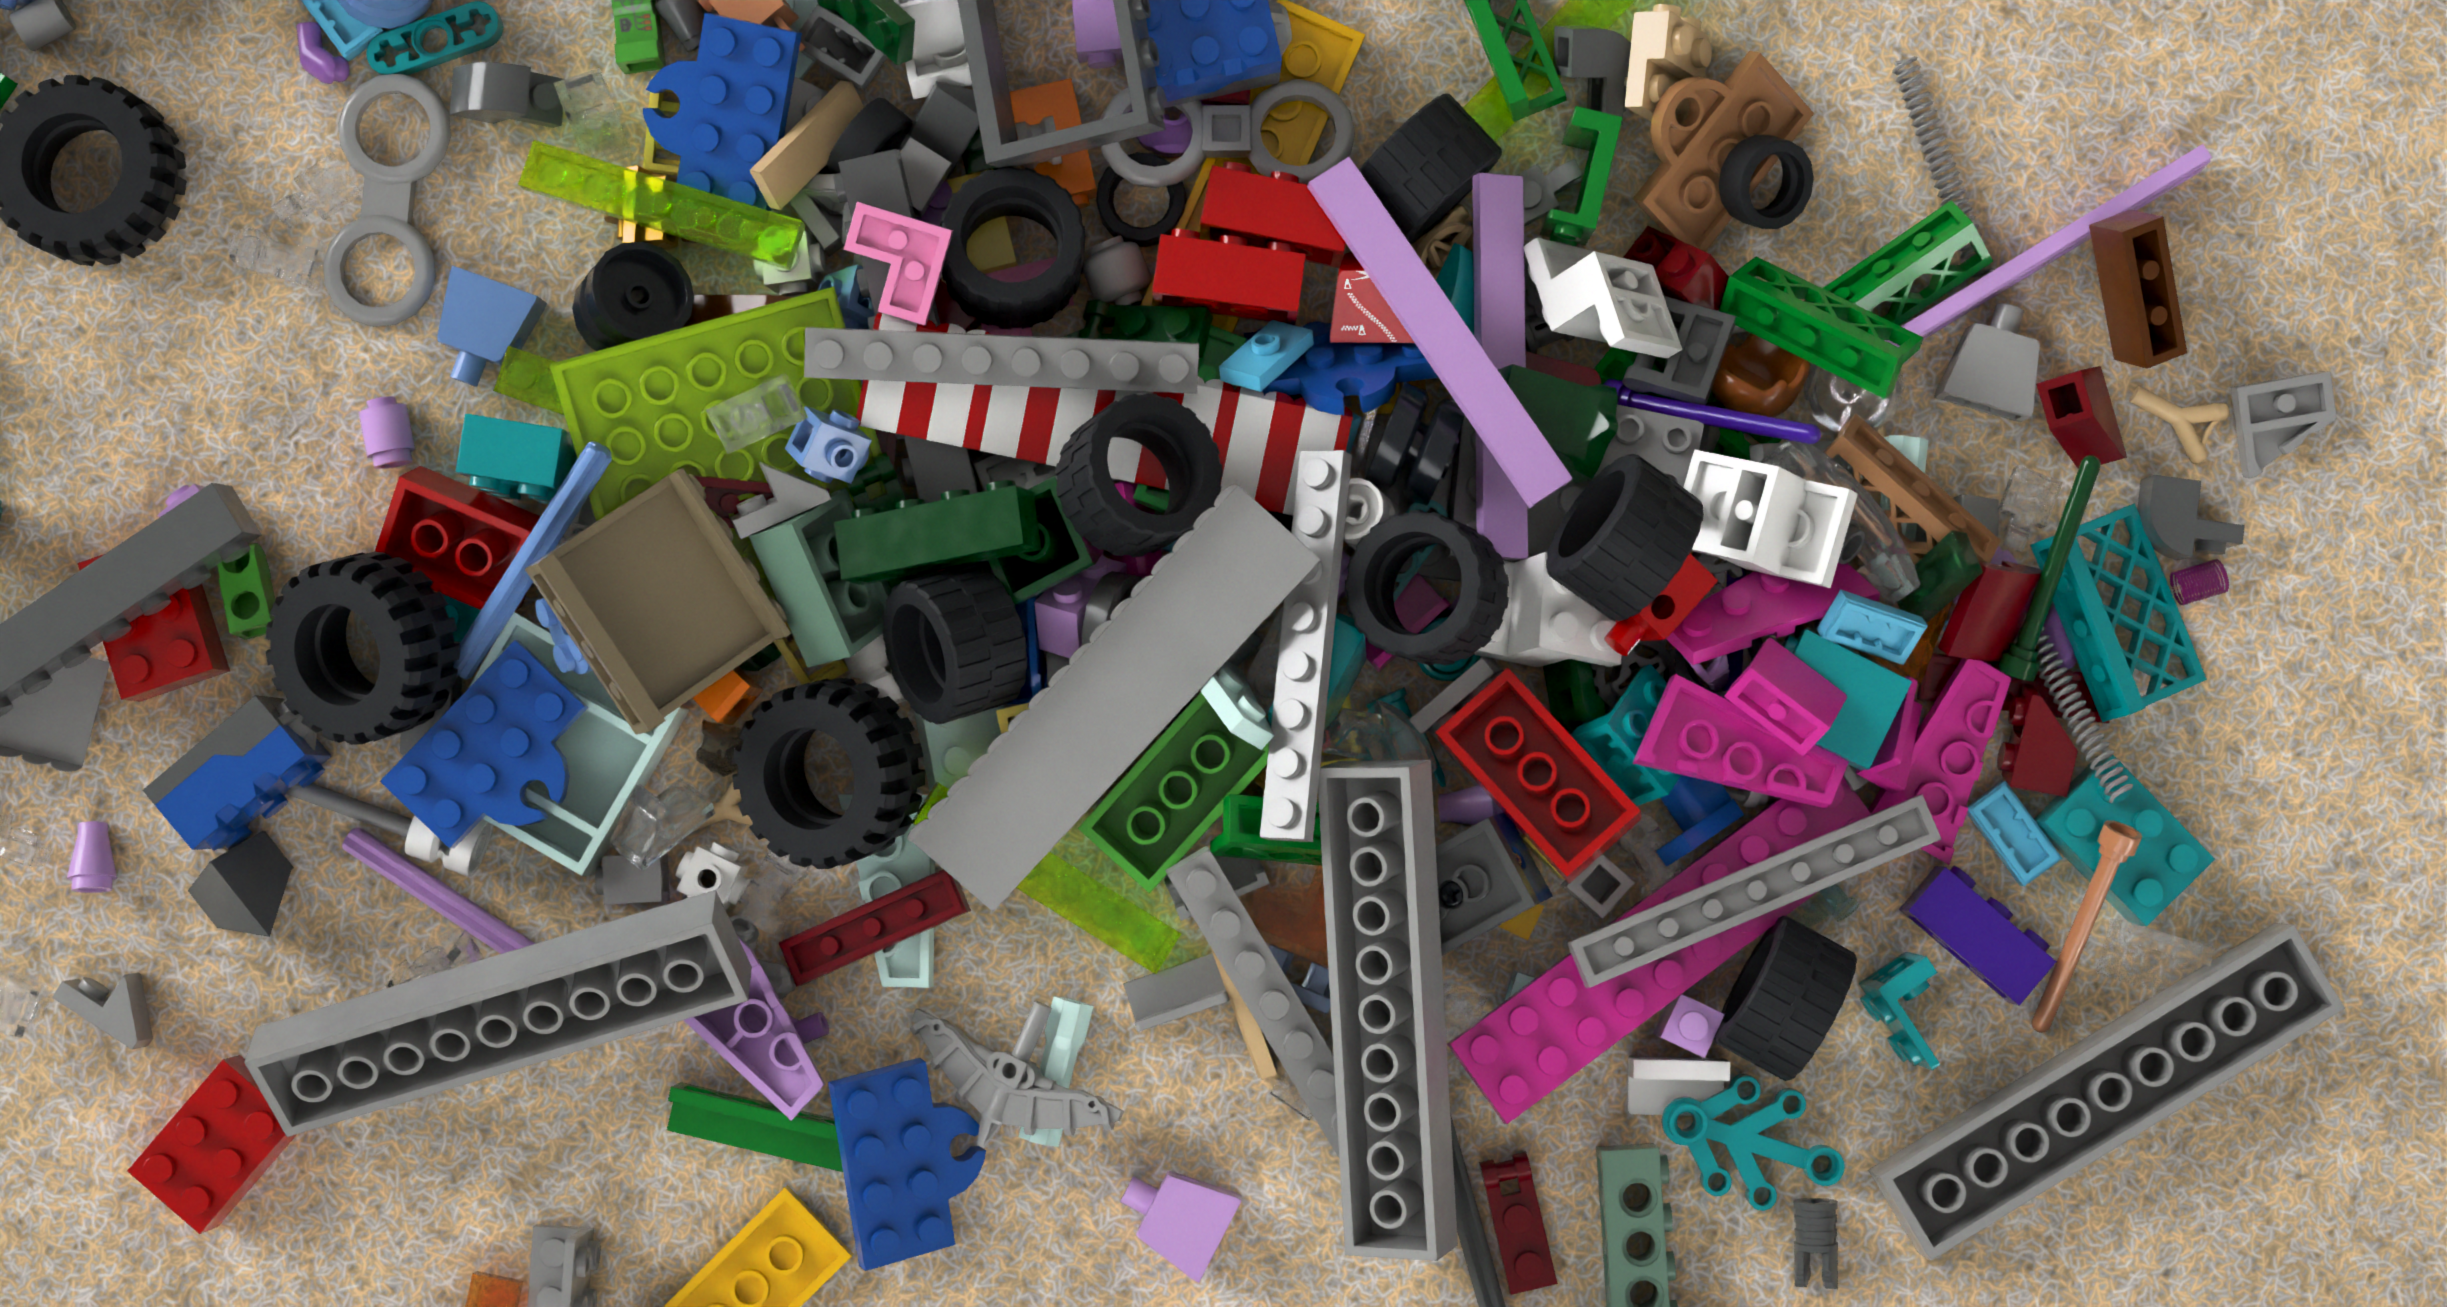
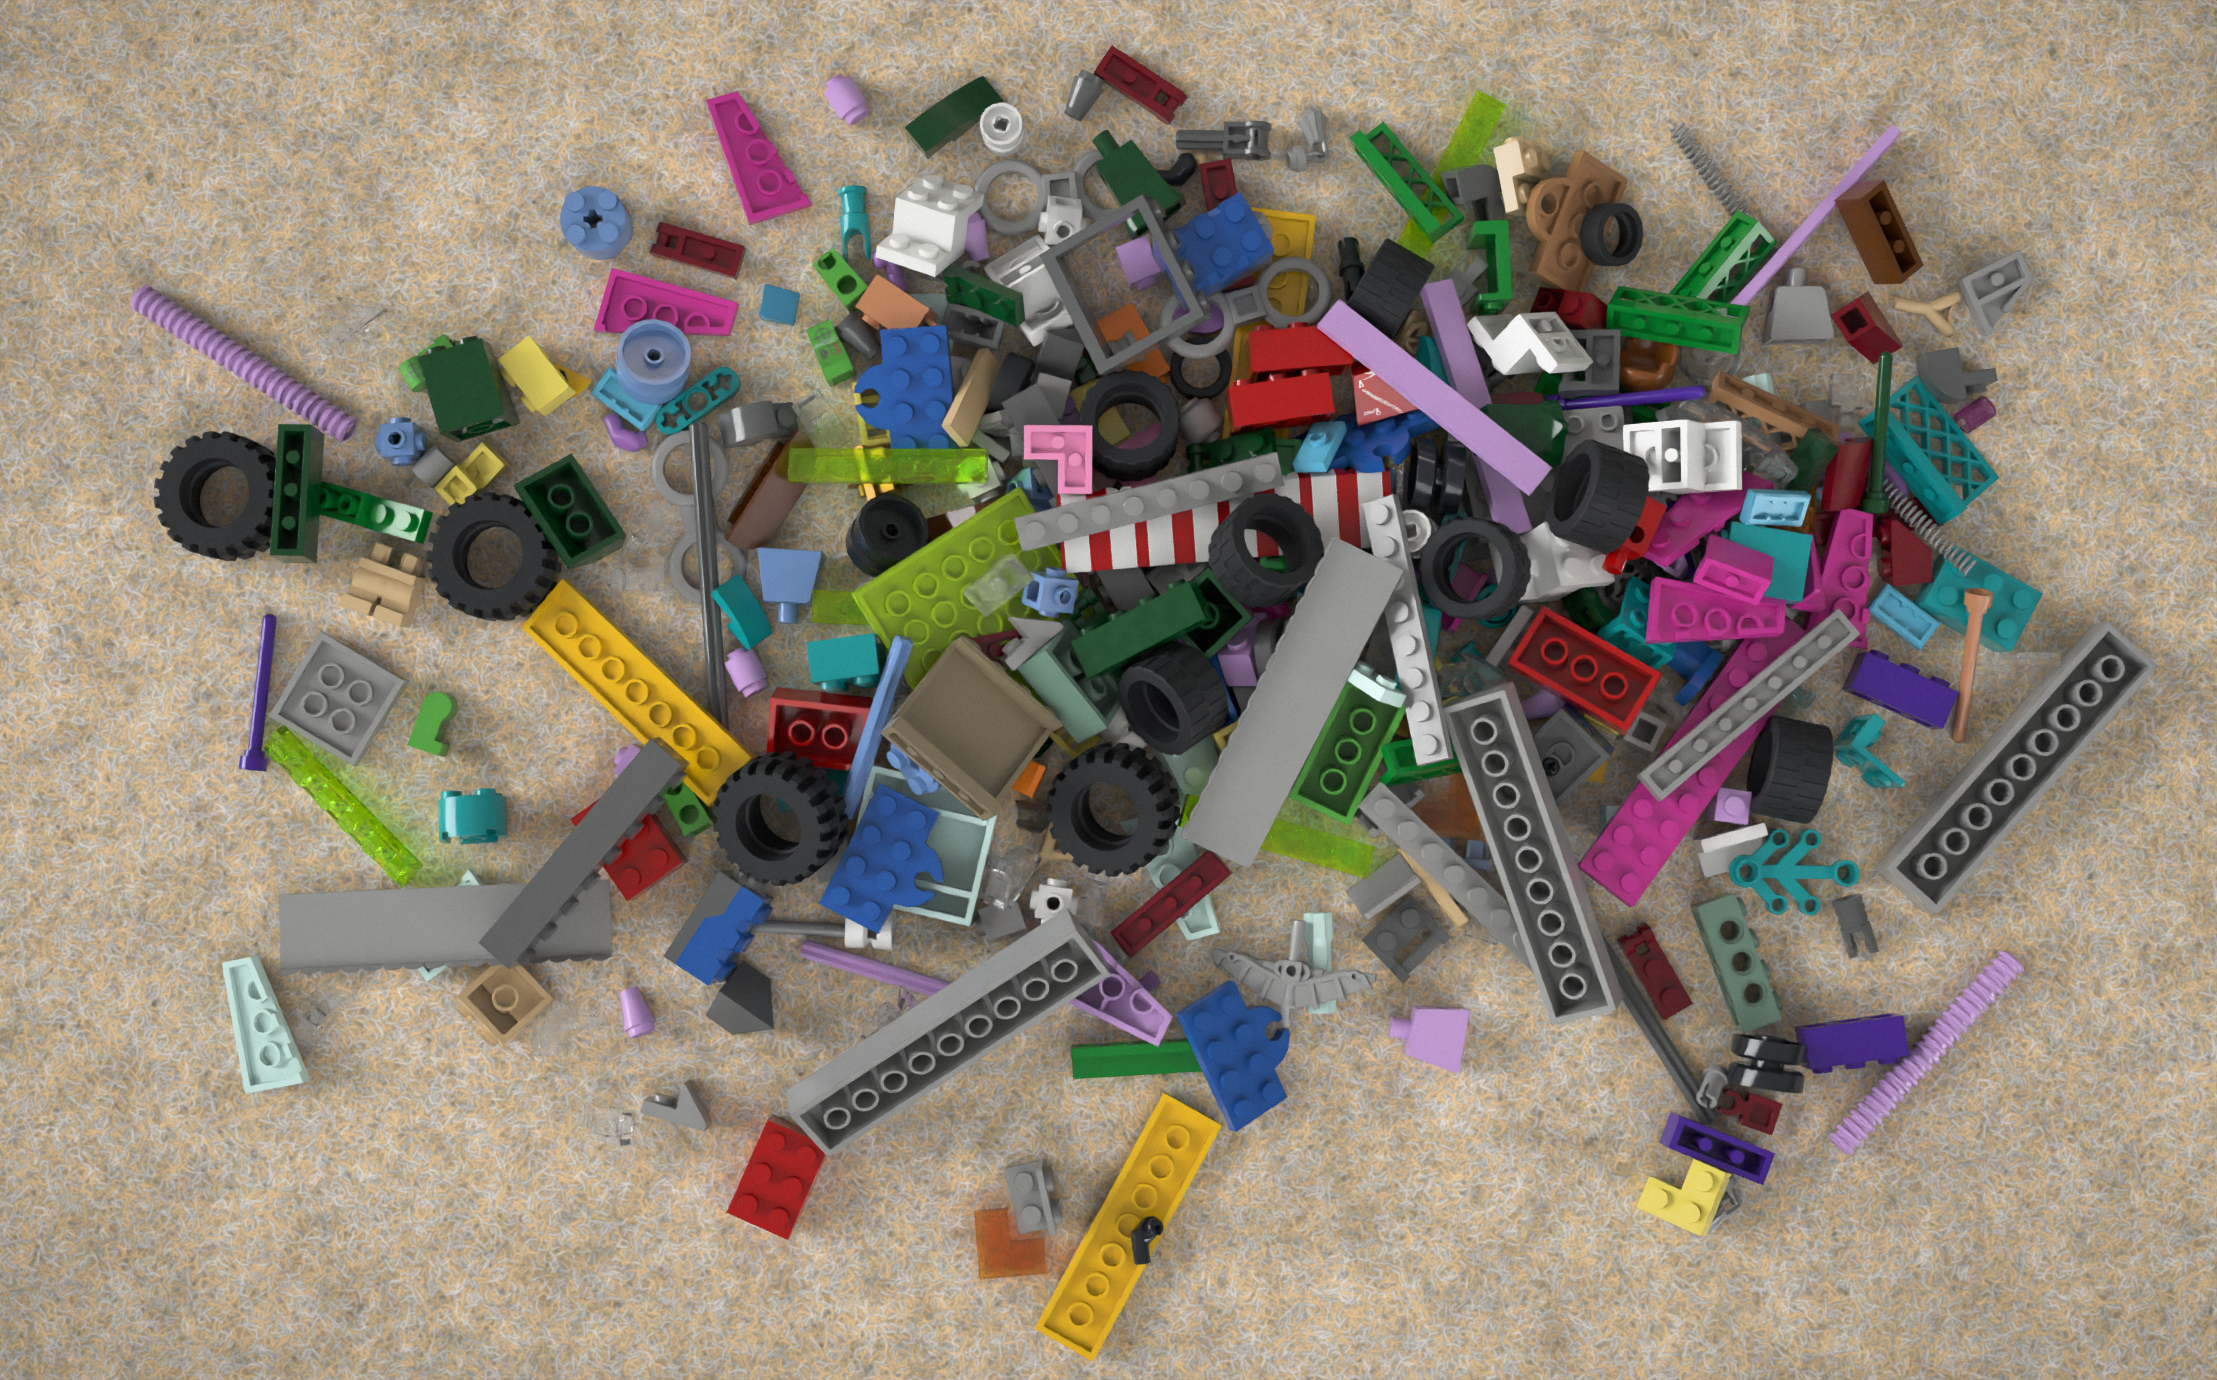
camera: 15 degrees left, 0 degrees up
none -> light yellow slope [434,442,510,505]
none -> dark green slope [514,453,626,569]
none -> yellow plate [521,579,755,806]
none -> dark grey axle [689,423,729,731]
none -> teal slope [711,574,773,651]
none -> reddish brown brick [724,430,817,549]
none -> black pin [1338,237,1365,301]
none -> dark grey plate [1362,894,1451,984]

